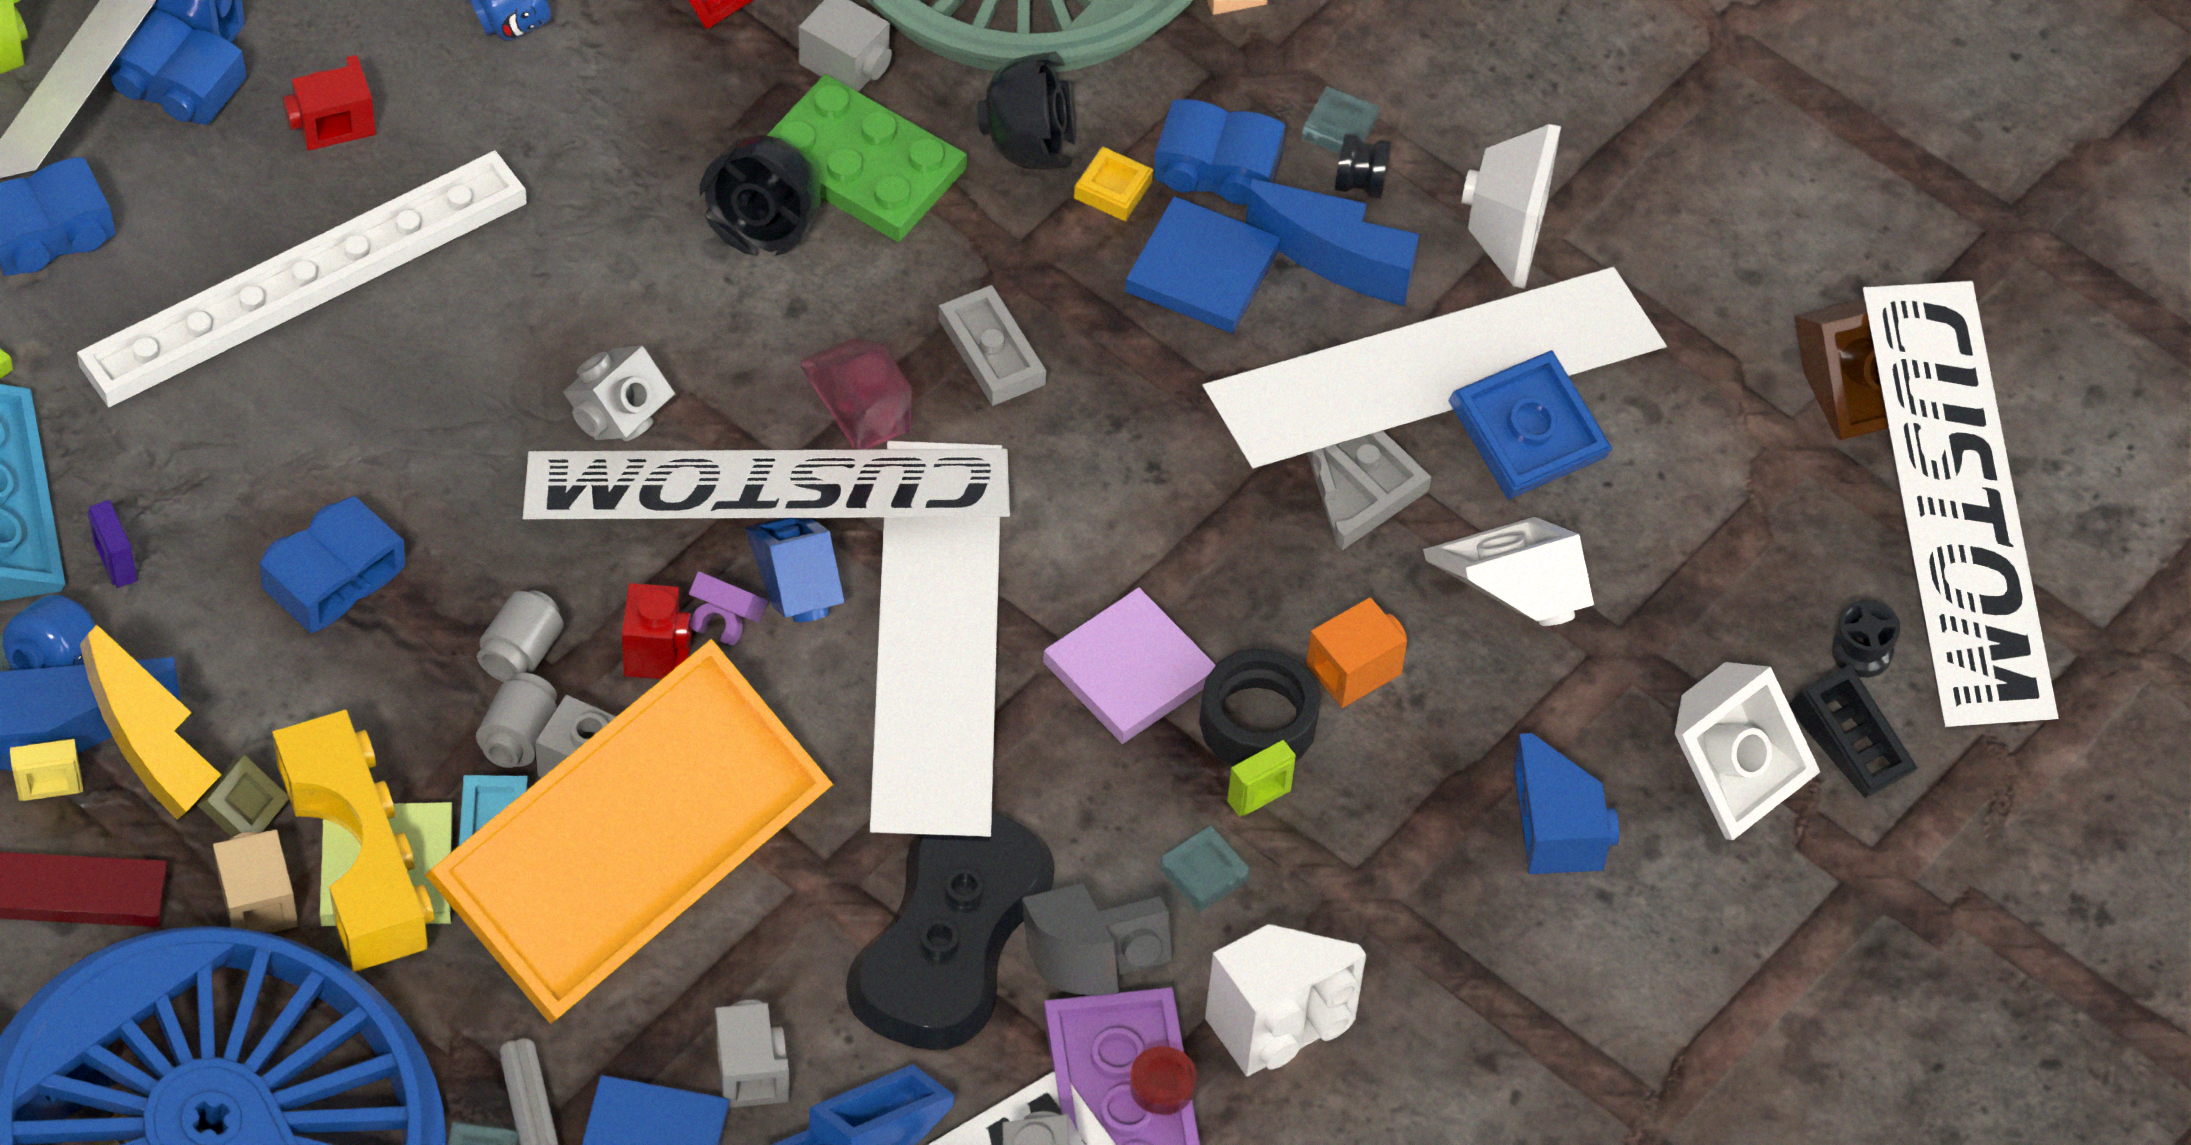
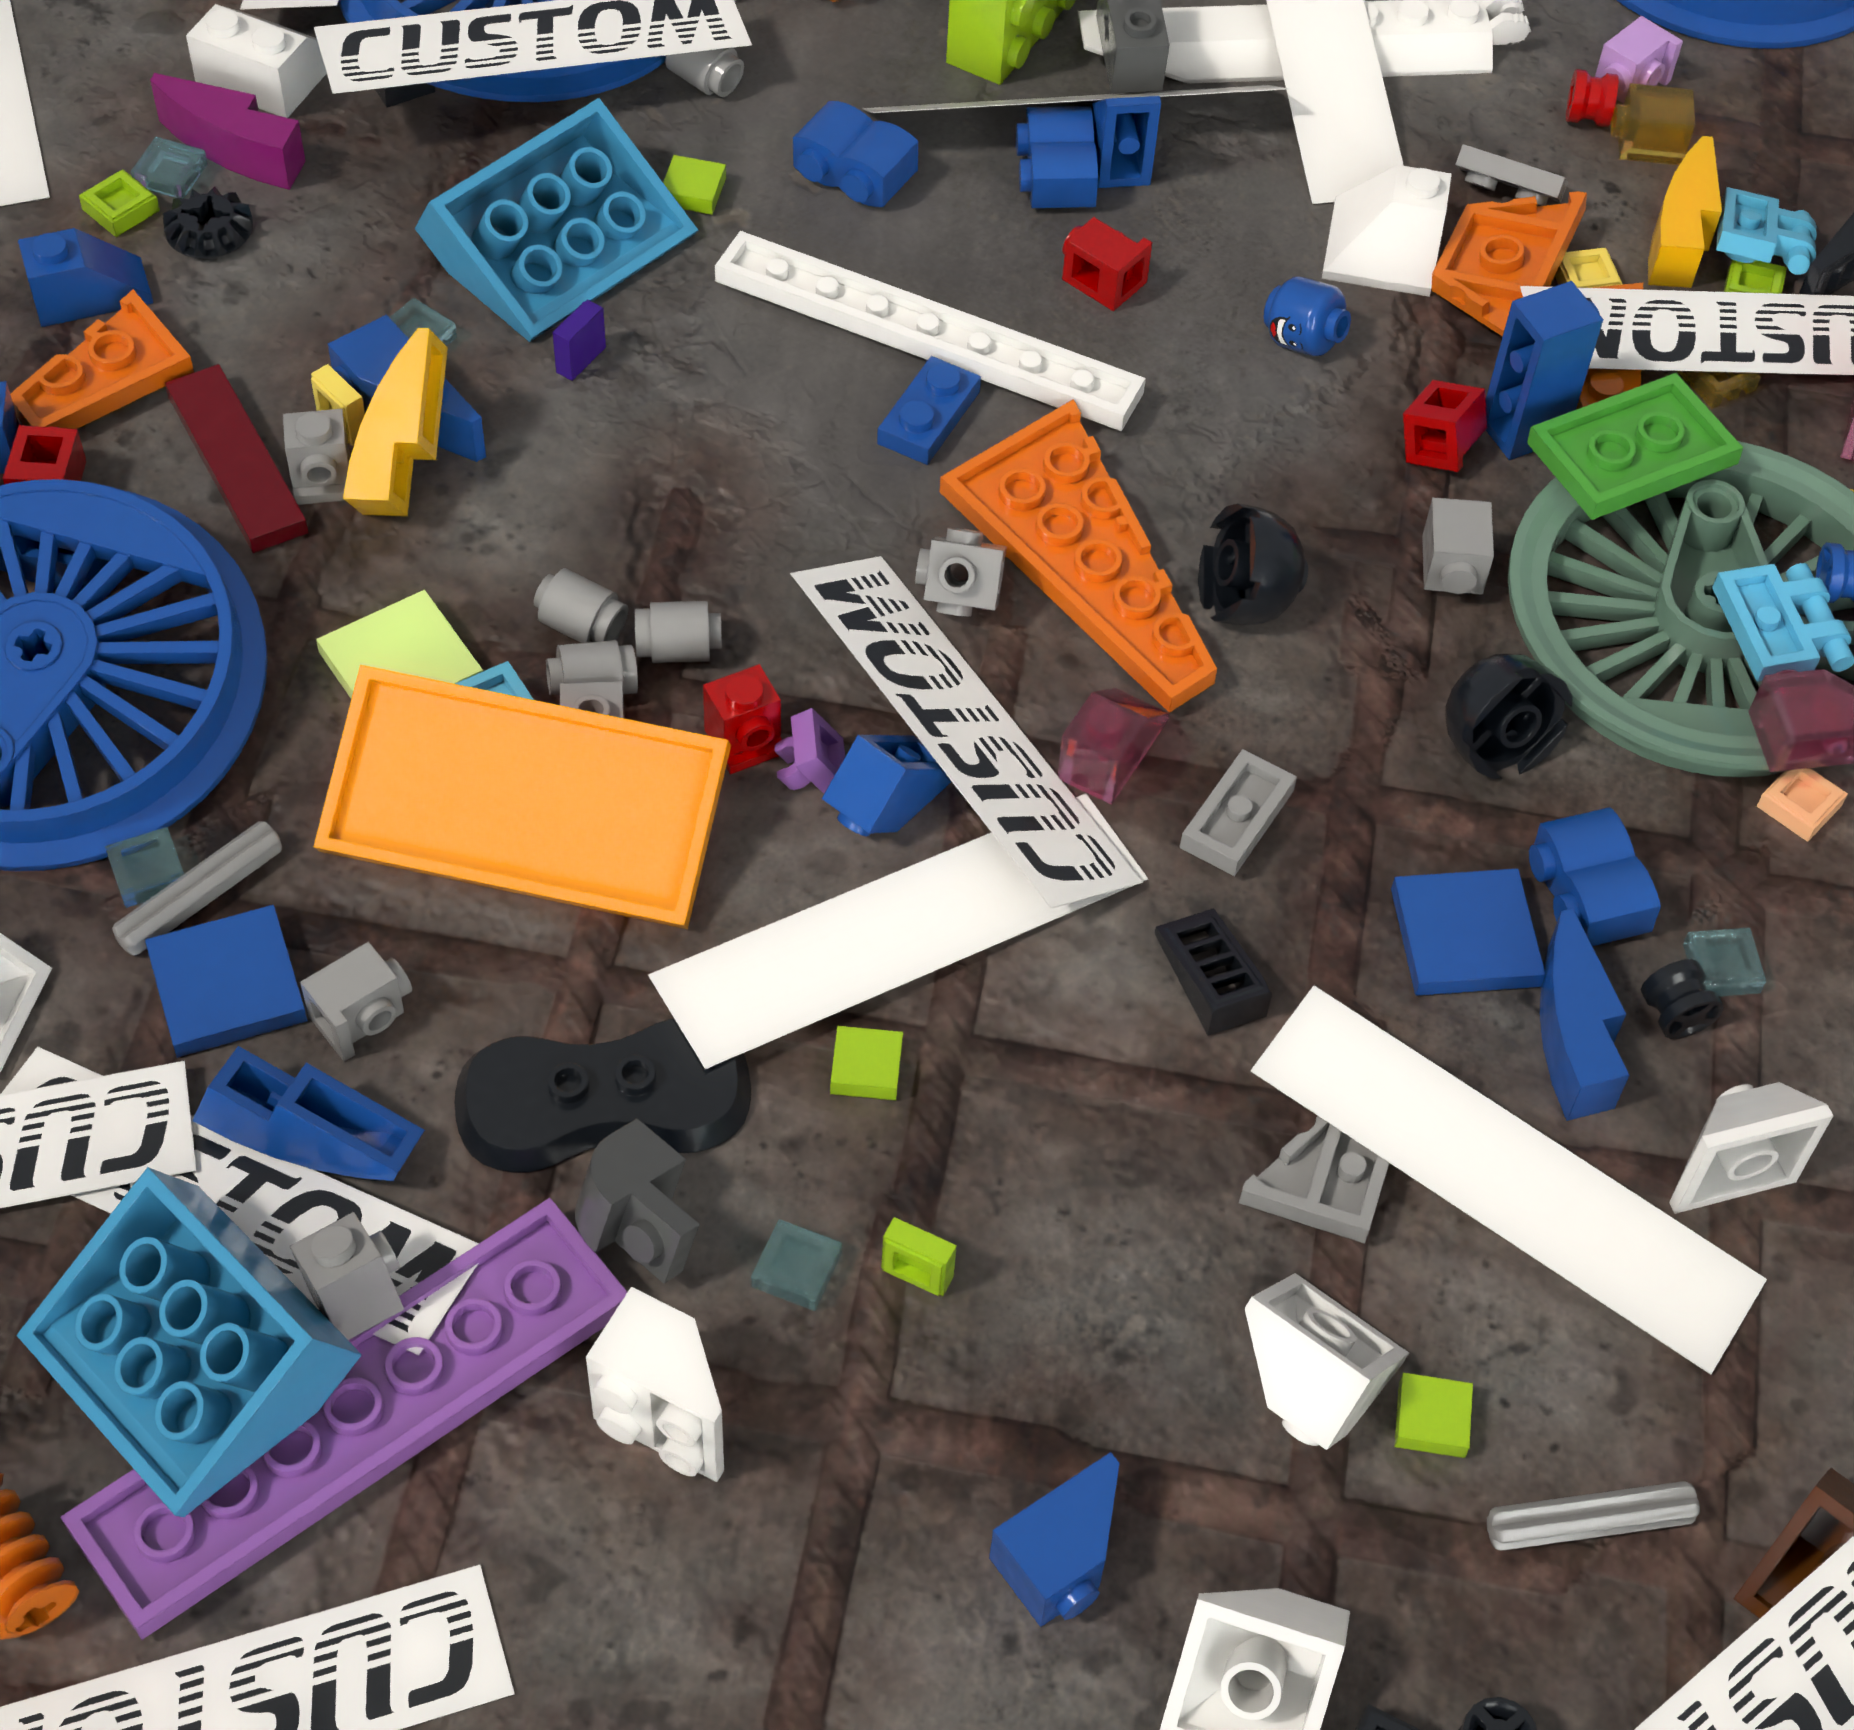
camera: 60 degrees right, 0 degrees up
blue head [2,595,95,670] -> none
olive plate [197,754,289,837] -> none
tan brick [213,829,298,933] -> none
blue brick [259,496,405,633] -> none
yellow arch [272,710,435,972] -> none
bright green plate [767,74,967,243] -> none
lavender tile [1043,587,1215,744] -> none
yellow tile [1074,146,1154,222] -> none
clear red tile [1130,1046,1196,1115] -> none
black tyre [1199,648,1320,766] -> none
orange brick [1306,597,1407,708] -> none
blue tile [1448,350,1613,500] -> none
none -> light grey brick [283,409,351,505]
none -> light grey brick [534,568,628,643]
none -> lime tile [830,1026,903,1100]
none -> blue plate [877,356,981,465]
none -> orange wing [939,399,1217,713]
none -> black slope [1155,908,1272,1036]
none -> lime tile [1394,1373,1473,1458]
none -> light grey axle [1487,1481,1700,1551]

